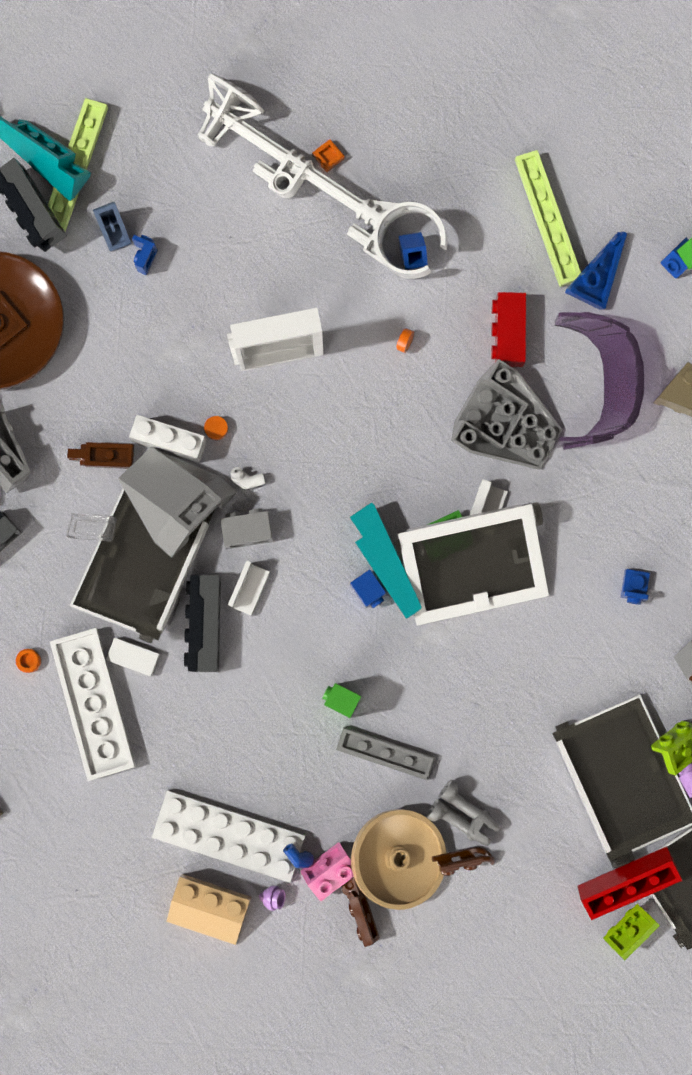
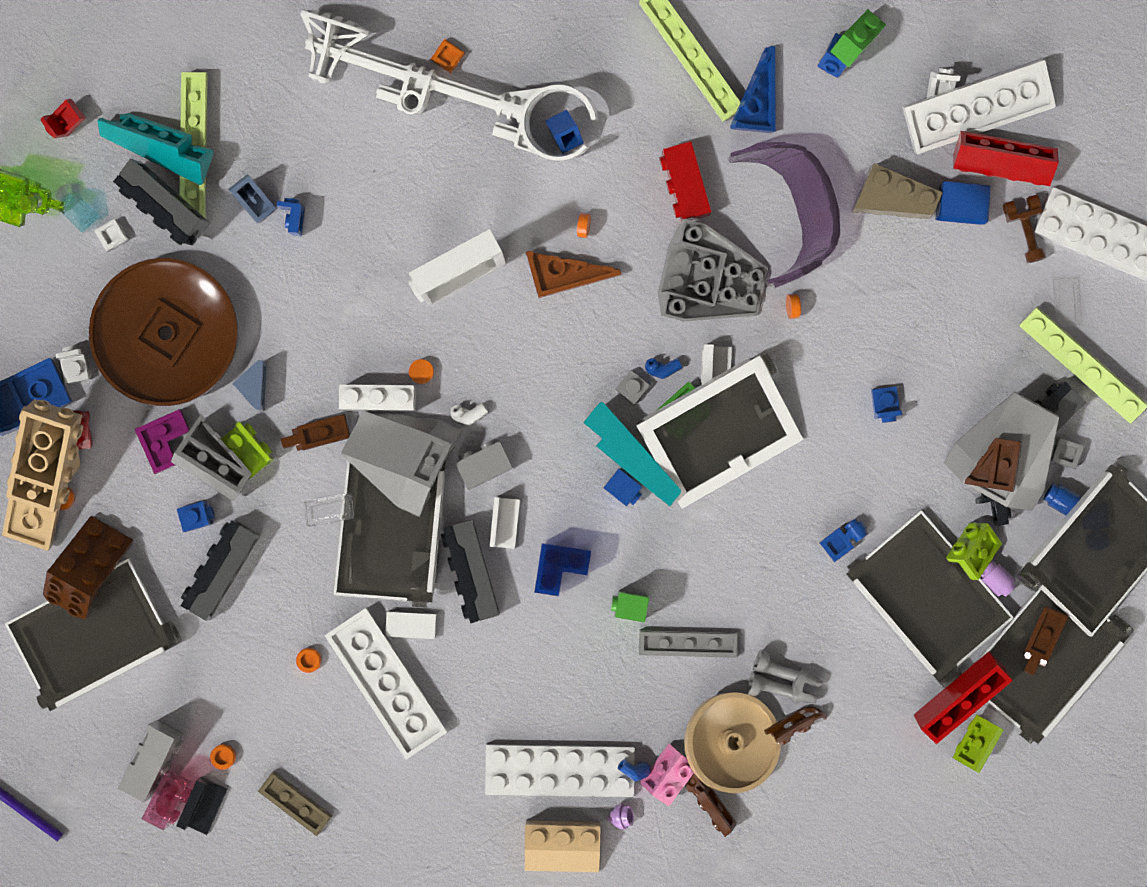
camera: 10 degrees left, 5 degrees up
none -> lime bracket [221,421,274,478]
none -> sand blue slope [232,360,267,411]
none -> dark orange wing [526,251,621,298]
none -> clear blue brick [534,543,591,596]
none -> light grey plate [615,370,650,405]
none -> blue arm [645,358,682,379]
none -> orange tile [786,294,801,319]
none -> blue plate [819,518,868,562]

